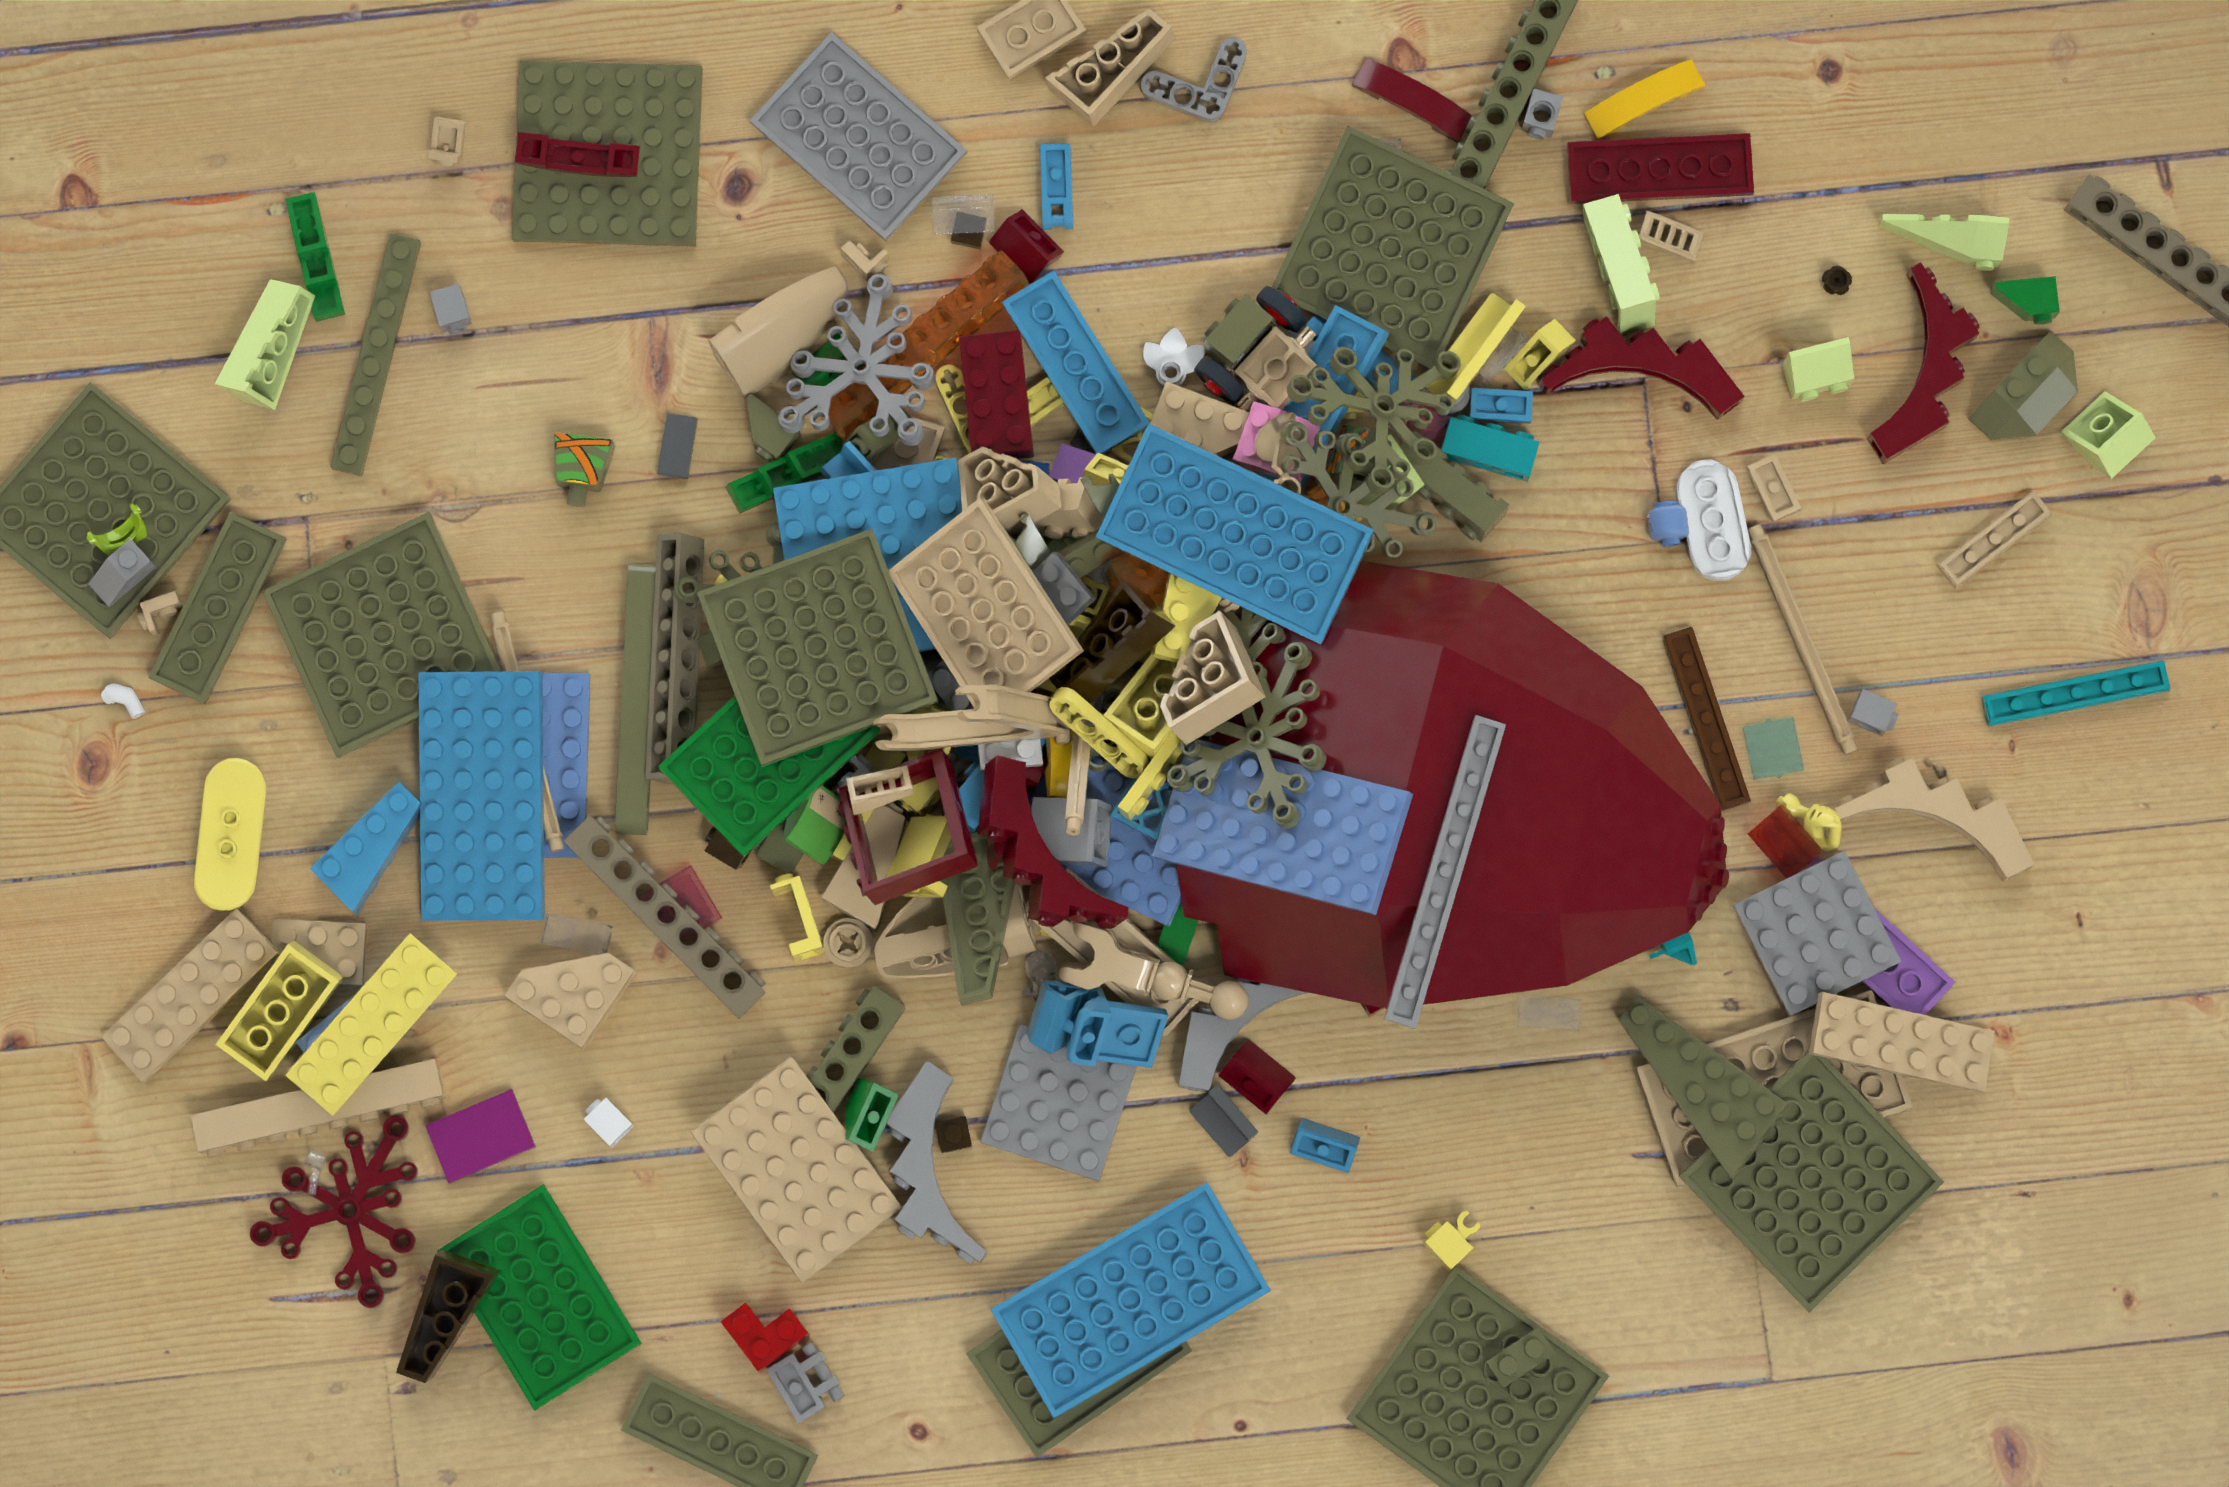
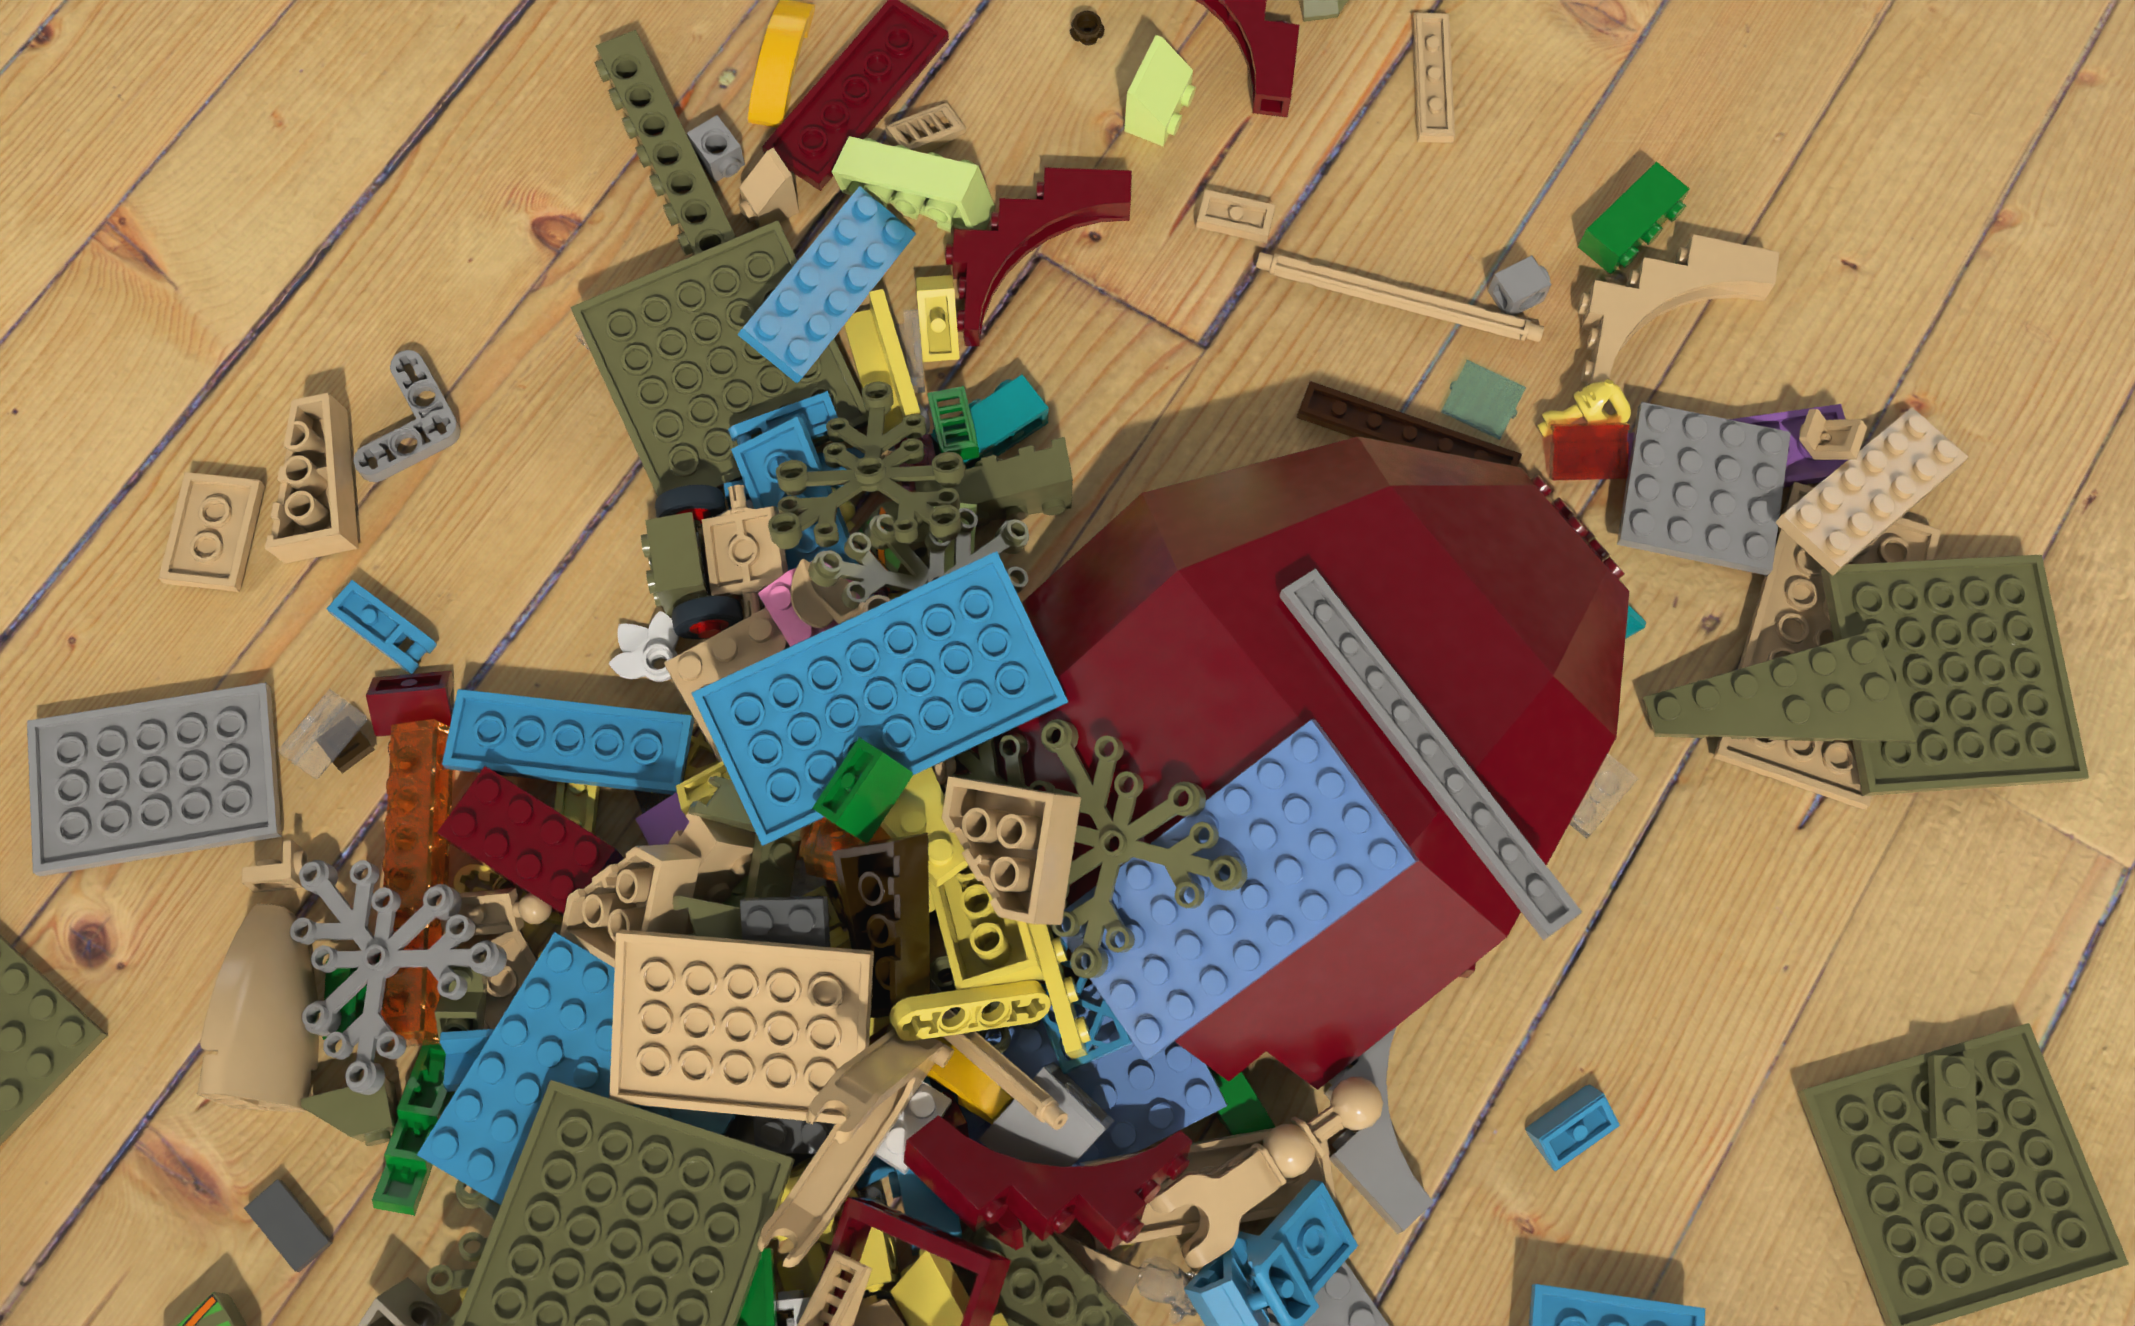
camera: 55 degrees left, 10 degrees down
dark grey panel [1190,1084,1258,1157] -> none
dark red panel [1218,1040,1296,1115] -> none
dark red slope [1352,59,1472,143] -> none
light yellow brick [1424,1211,1481,1271] -> none
dark azure plate [1470,388,1533,424] -> none
medium blue head [1647,501,1689,547] -> none
white tile [1676,460,1751,581] -> none
teal tile [1982,660,2171,727] -> none
none -> tan plate [436,888,552,936]
none -> dark azure plate [728,391,838,445]
none -> dark azure plate [737,186,916,384]
none -> tan slope [739,148,799,228]
none -> green panel [812,737,913,843]
none -> green slope [927,386,979,460]
none -> green brick [1578,162,1690,275]
none -> tan bracket [1799,409,1867,460]

